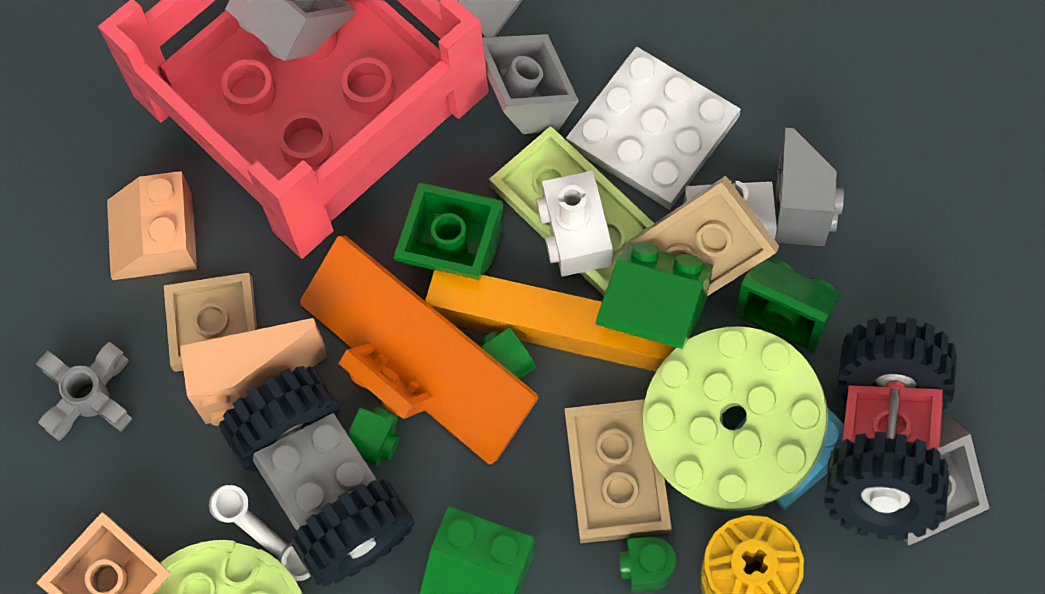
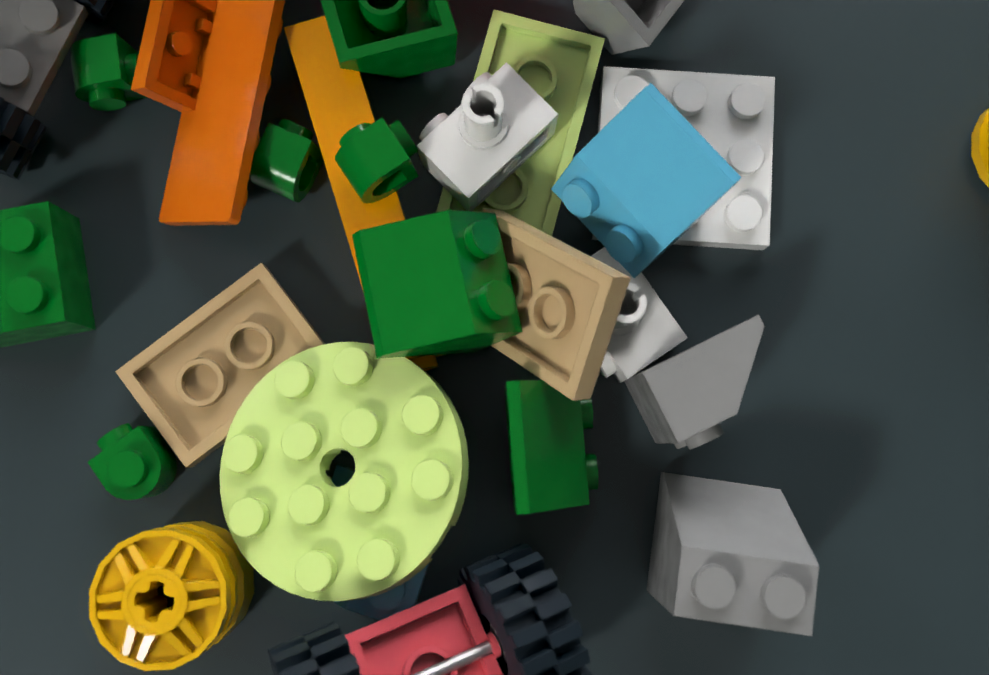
camera: 50 degrees right, 15 degrees up
none -> green plate [335,117,419,203]
none -> medium azure slope [551,83,742,278]
none -> light grey slope [646,472,819,636]

